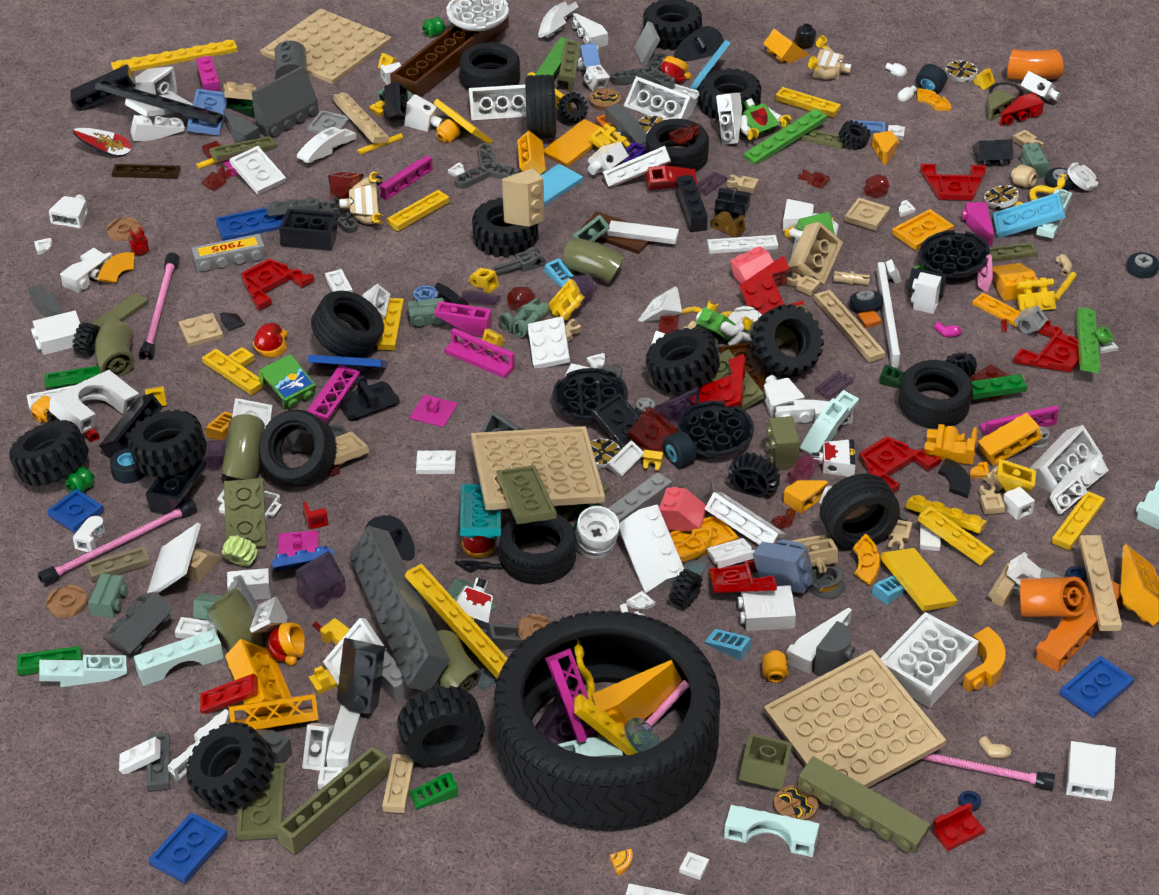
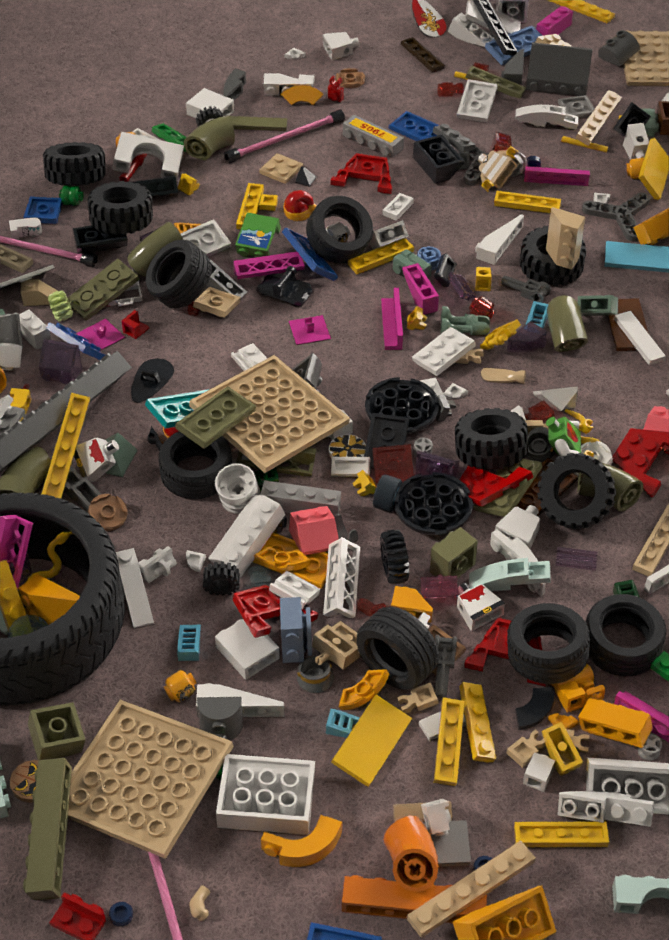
camera: 55 degrees right, 5 degrees up
none -> white slope [475,215,524,265]
none -> tan piece [481,368,526,384]
none -> black tyre [507,603,590,684]

